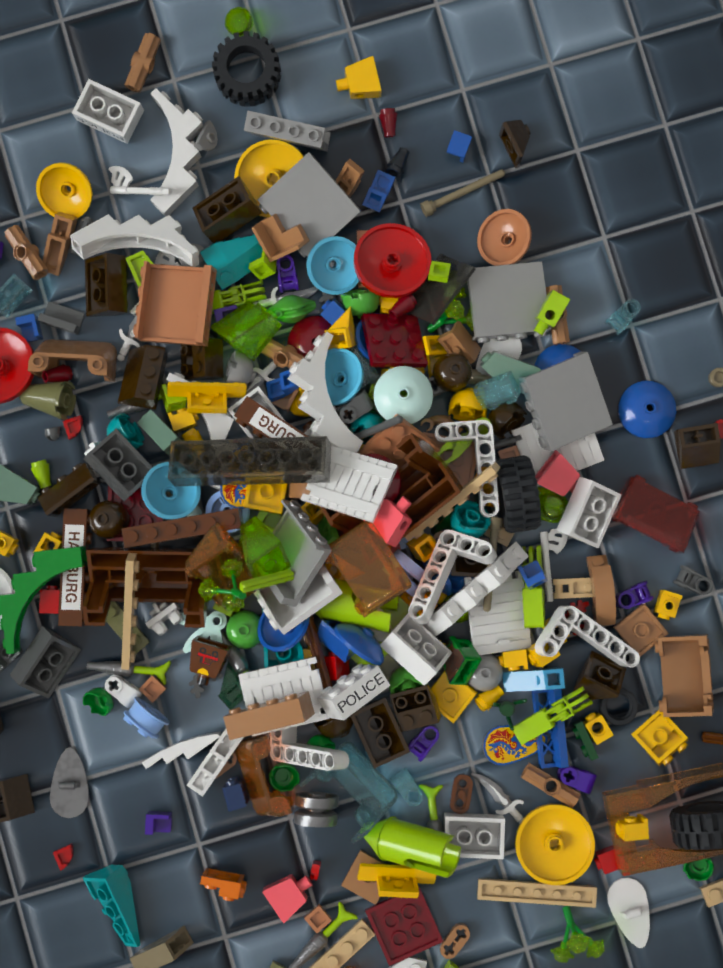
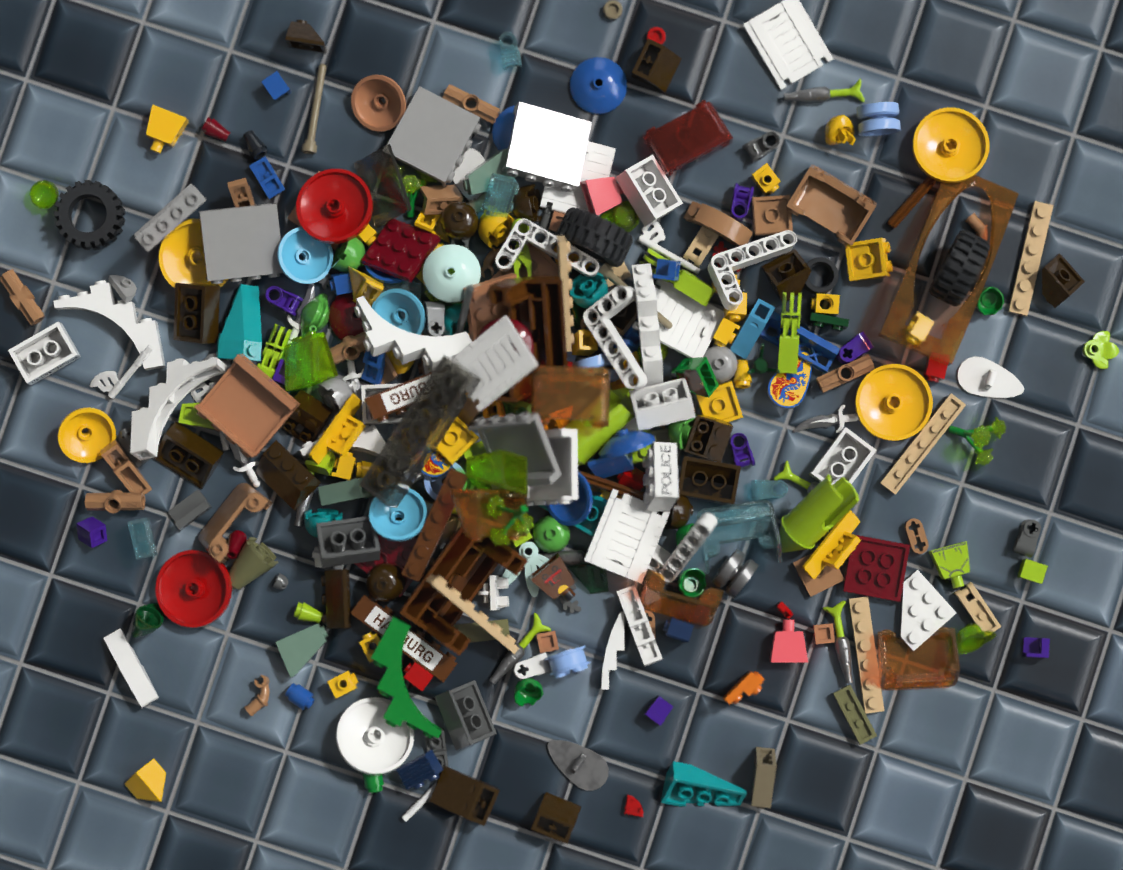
camera: 65 degrees left, 0 degrees up
blue panel [15,314,43,342] -> none
red tile [62,415,83,440] -> none
medium nougat wedge [223,691,315,740] -> none
lime axle [239,569,294,593] -> none
lime panel [248,250,277,281] -> none
medium nougat panel [252,214,310,262] -> none
coral torso [364,496,412,547] -> none
dark red cone [388,294,417,319] -> none
lime plate [428,261,451,283] -> none
reddish brown plate [450,773,473,814] -> none
lime torso [533,290,570,336] -> none

